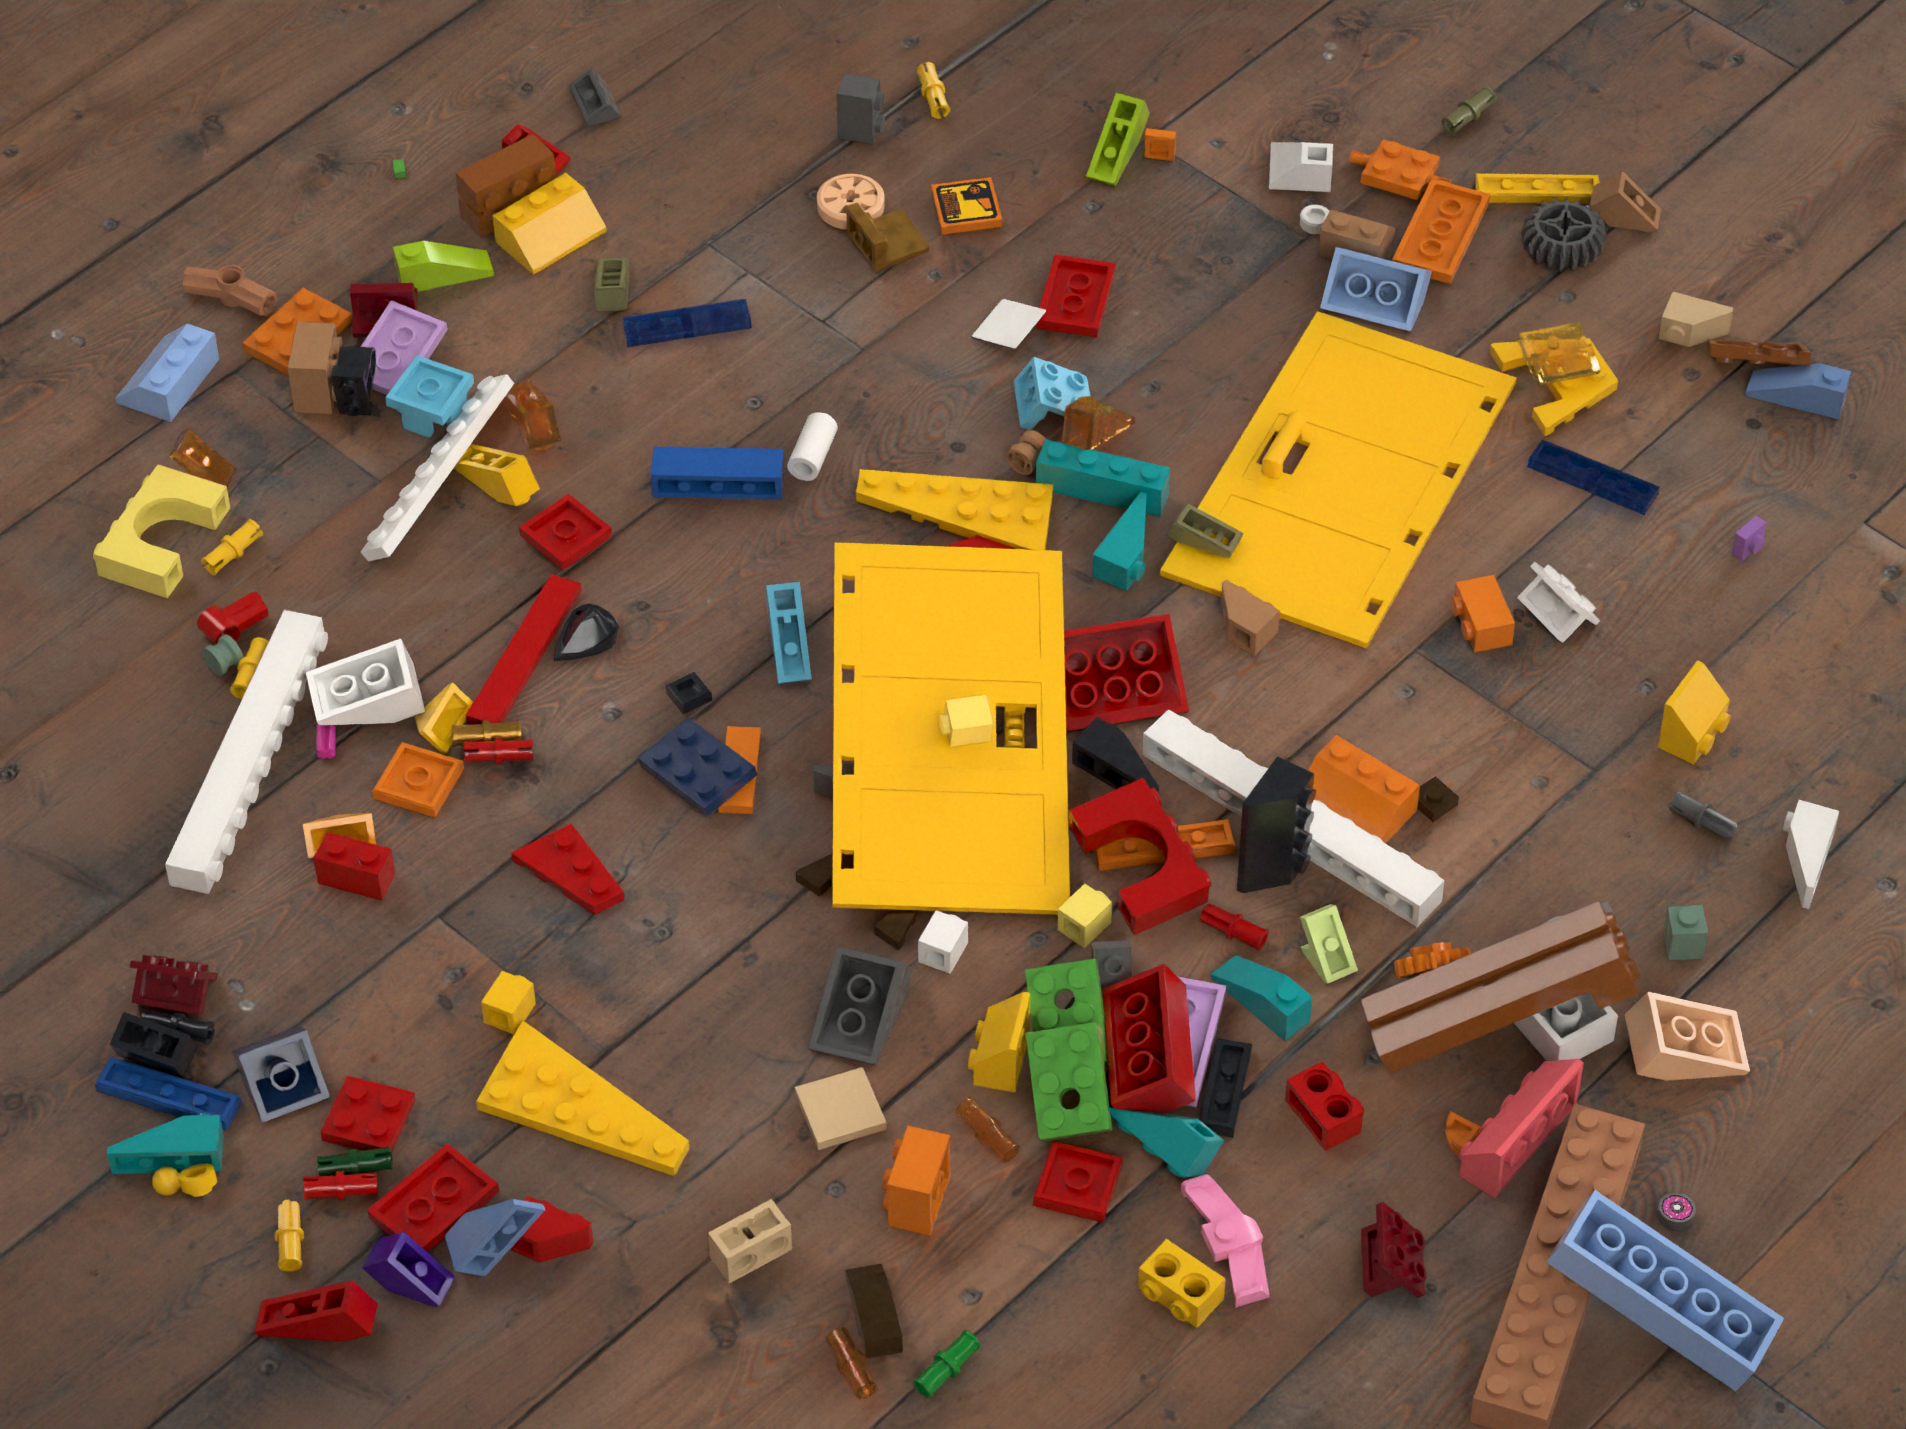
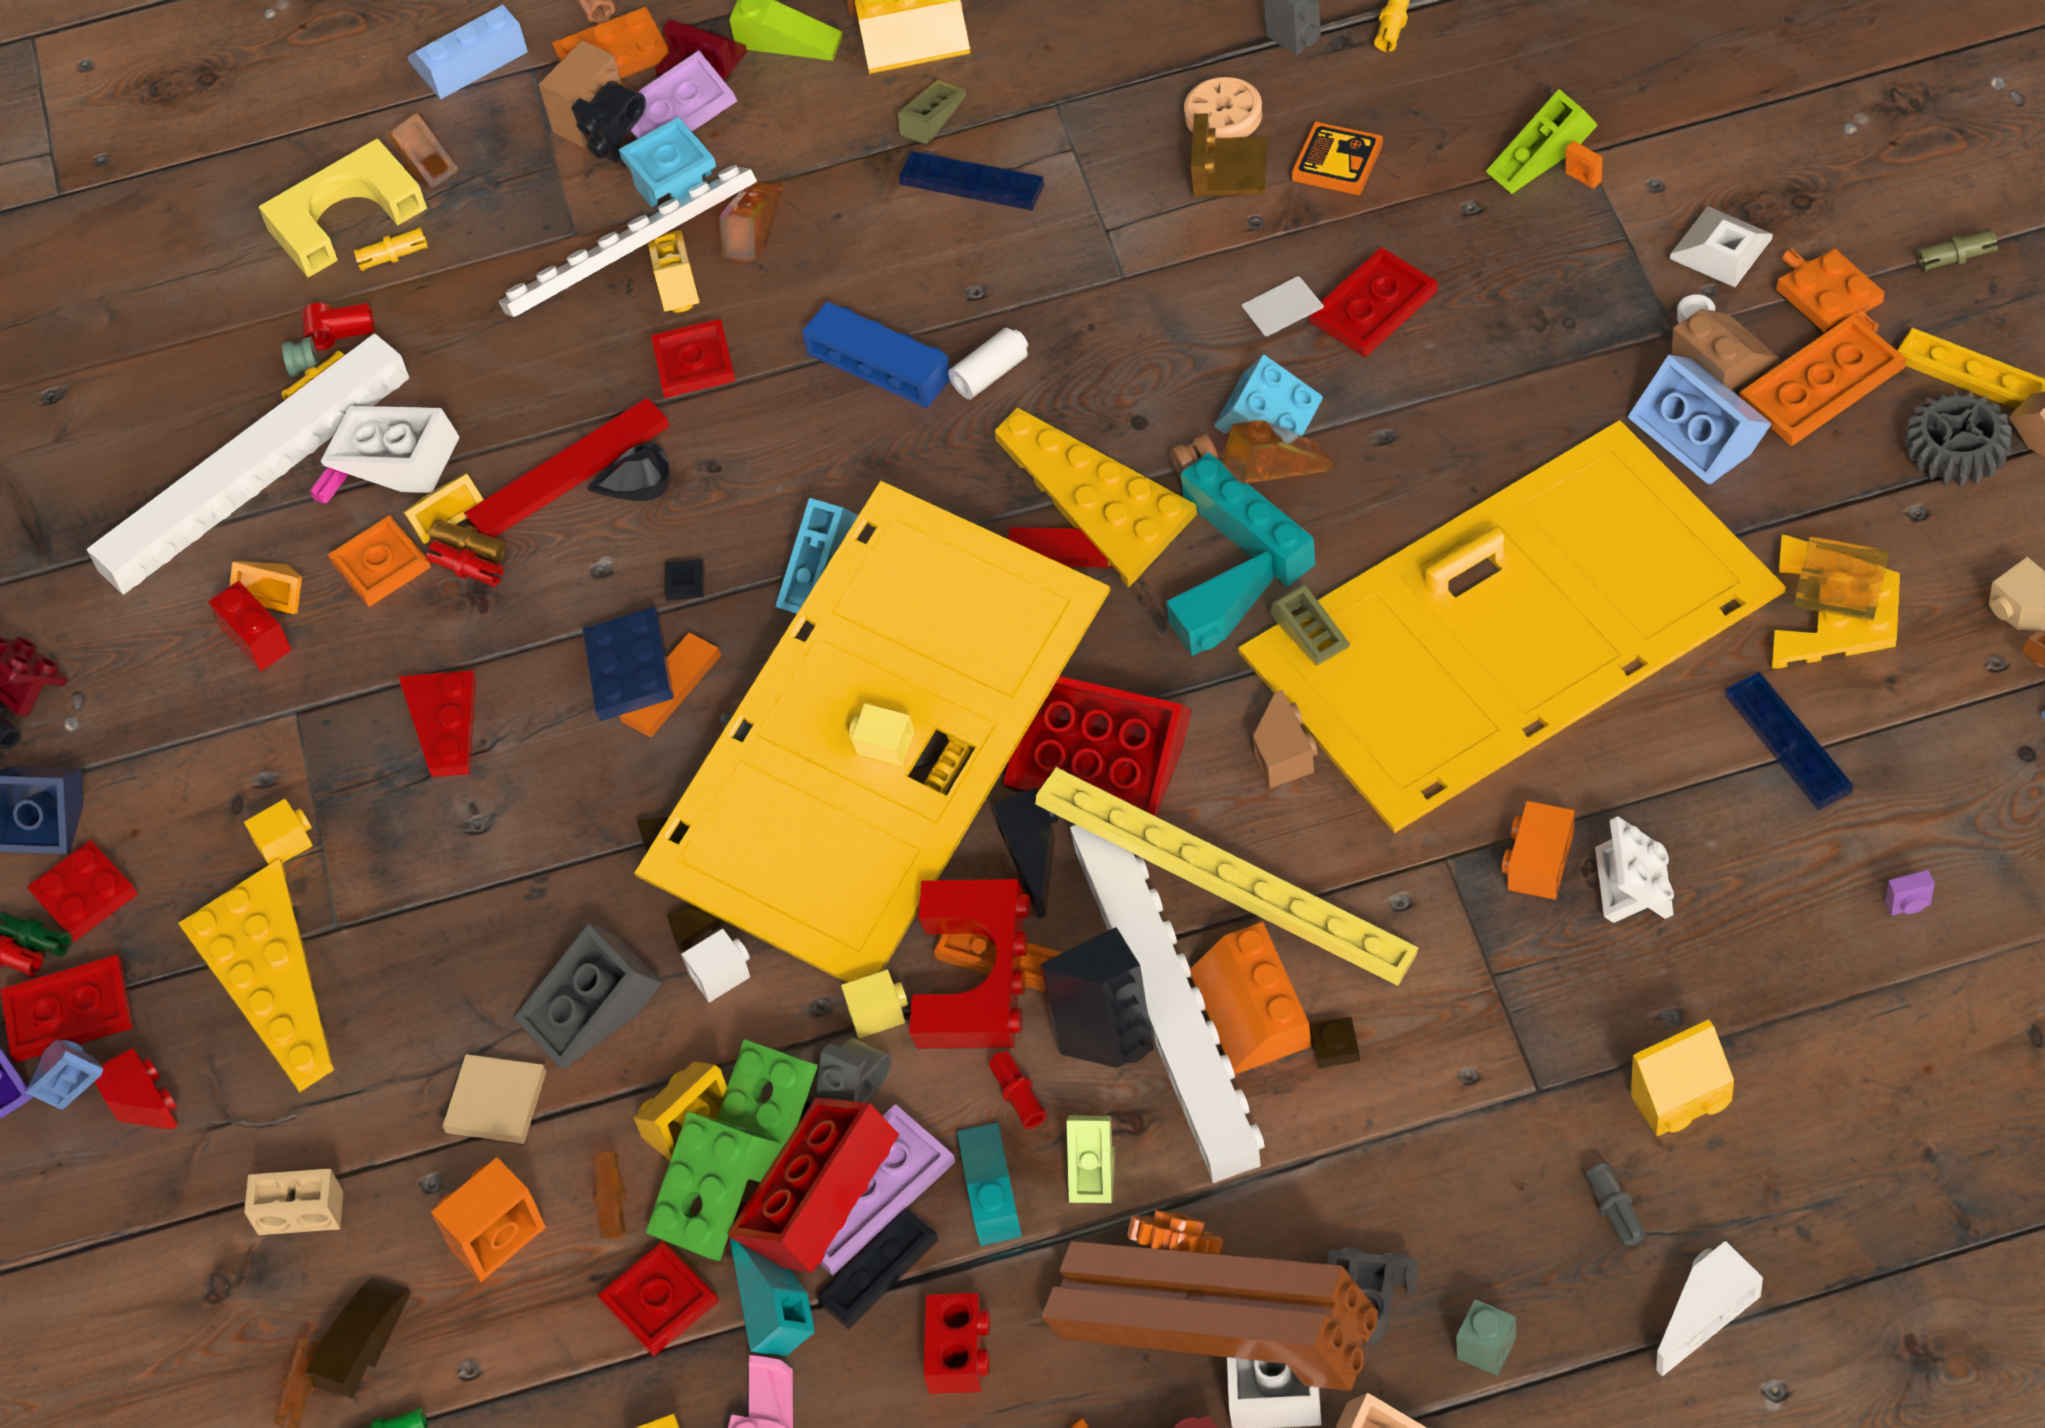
camera: 40 degrees right, 5 degrees up
none -> light yellow plate [1035,767,1418,986]

